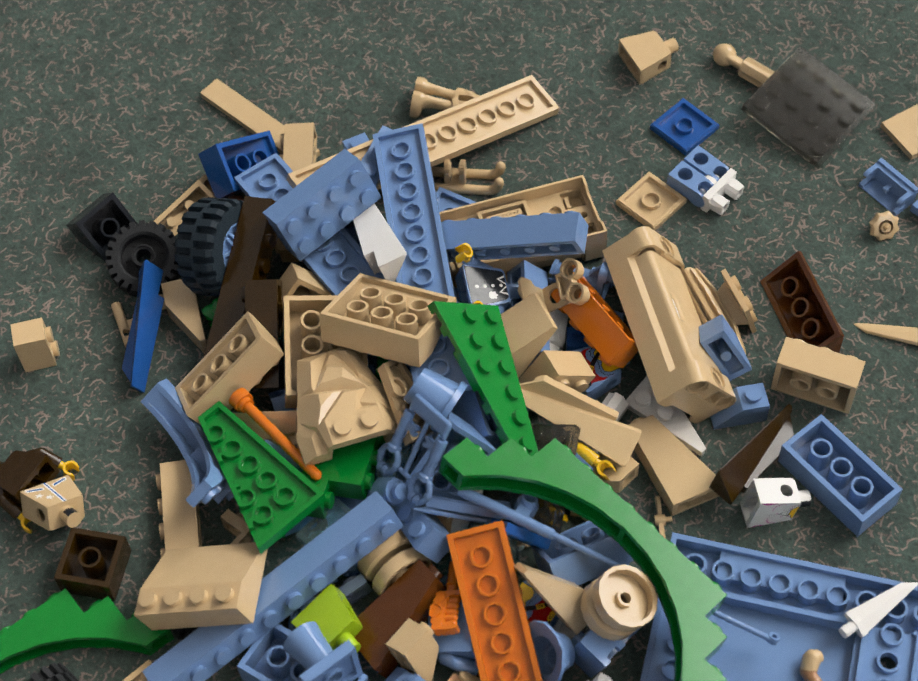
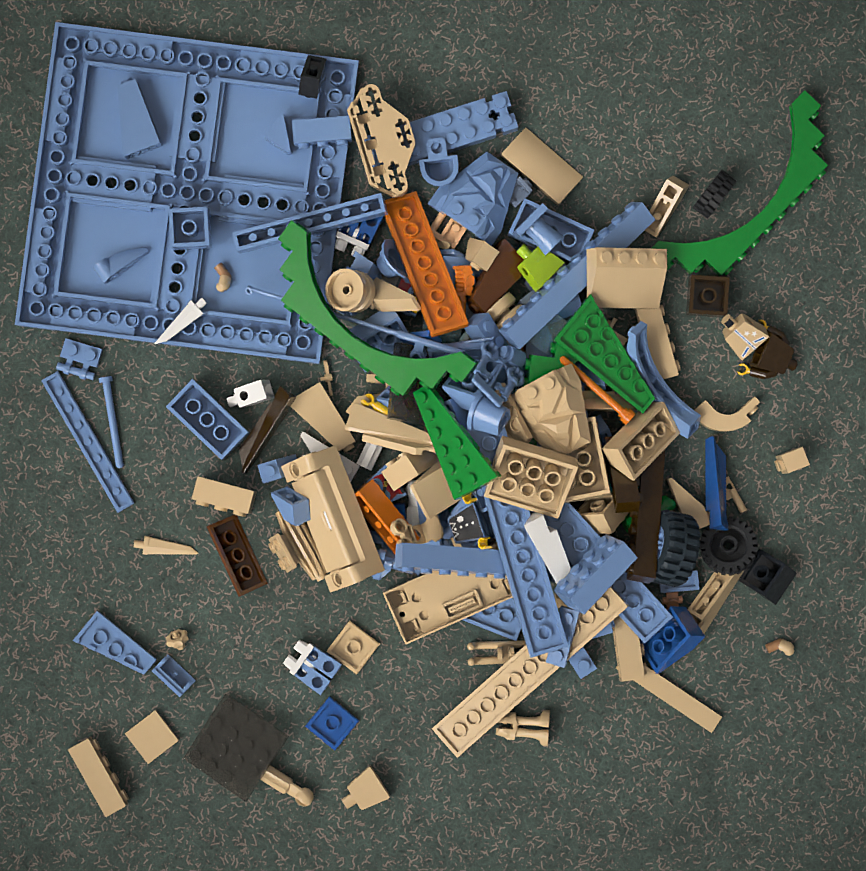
camera: 170 degrees right, 30 degrees up
none -> tan arch [694,397,760,432]
none -> arm [765,638,794,656]

